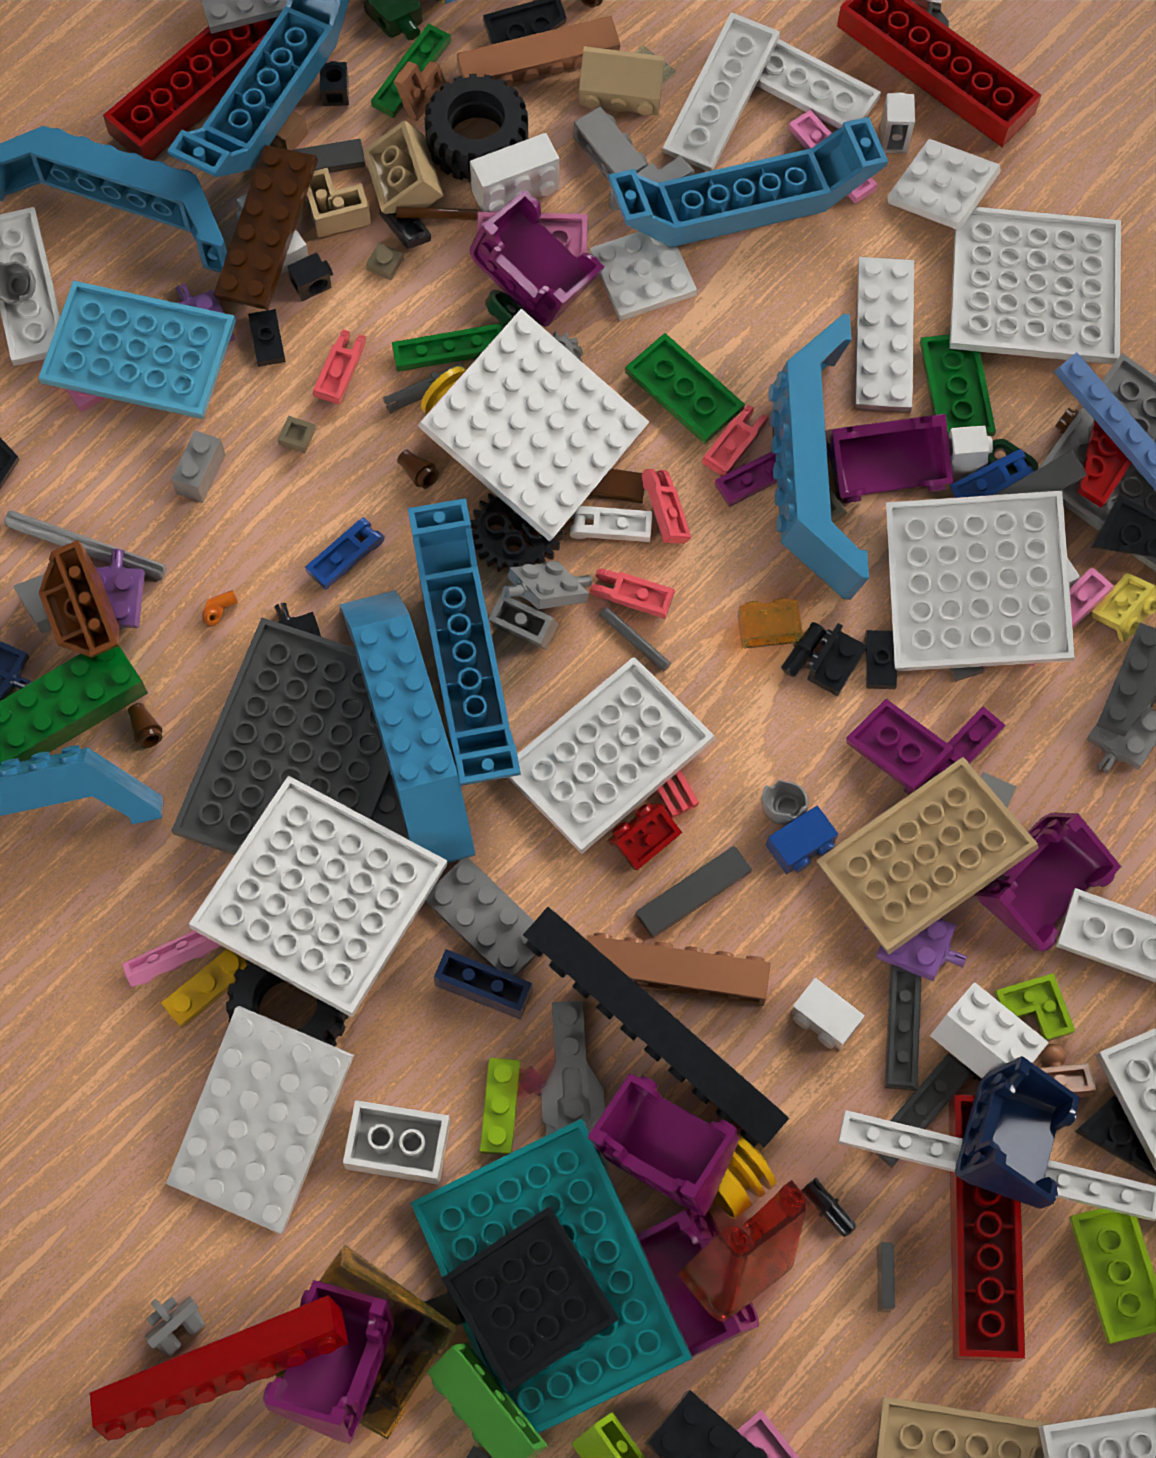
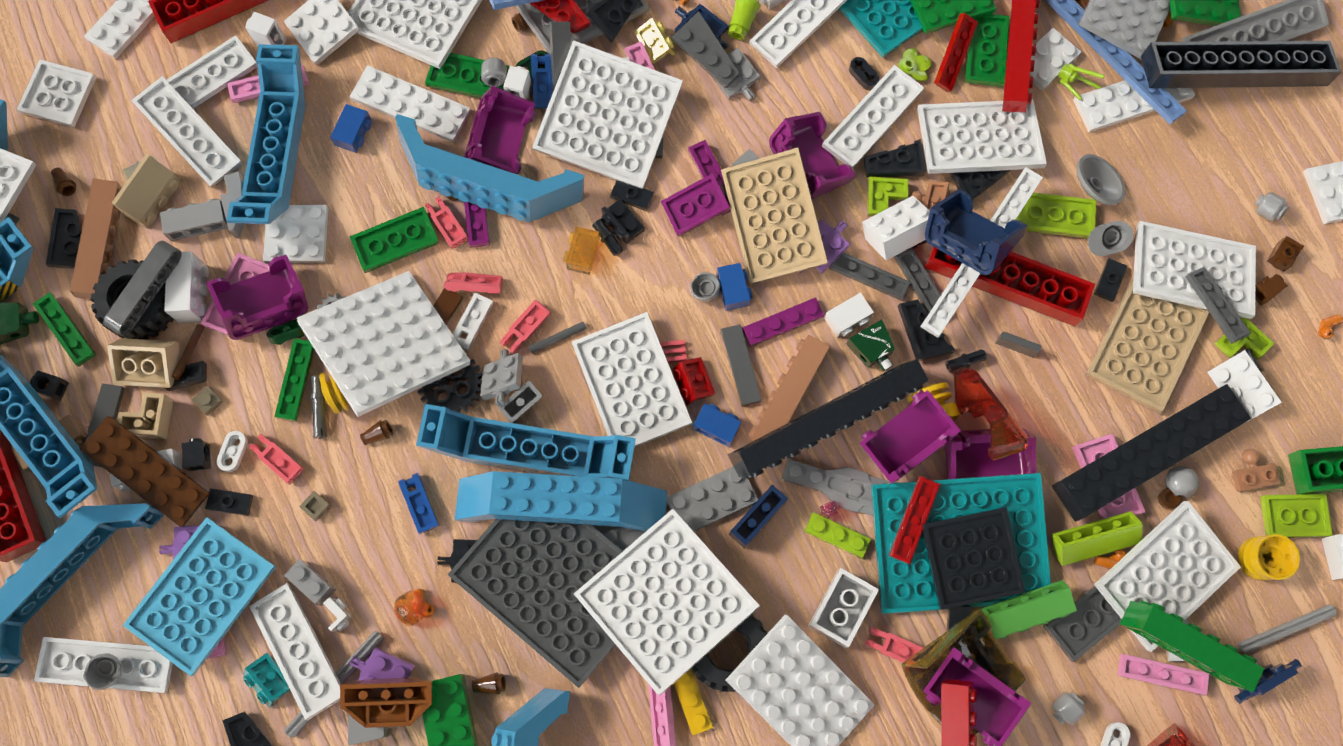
camera: 70 degrees left, 5 degrees up
nougat plate [394,61,446,121] -> none
none -> dark grey beam [103,240,182,336]
none -> white plate [217,431,248,472]
none -> teal bracket [243,653,290,708]
none -> white plate [249,583,341,720]
none -> white bracket [323,597,352,632]
none -> blue brick [330,104,372,153]
none -> clear orange hair [394,590,427,626]
none -> light grey head [481,58,507,87]
none -> blue brick [693,403,741,447]
none -> magenta plate [742,297,824,347]
none -> dark green torso [846,319,895,372]
none -> black wing [864,139,926,178]
none -> coral hinge [865,627,929,671]
none -> red tile [888,476,940,564]
none -> black wing [897,299,956,361]
none -> light grey piece [1088,221,1134,256]
none -> black plate [1094,258,1127,302]

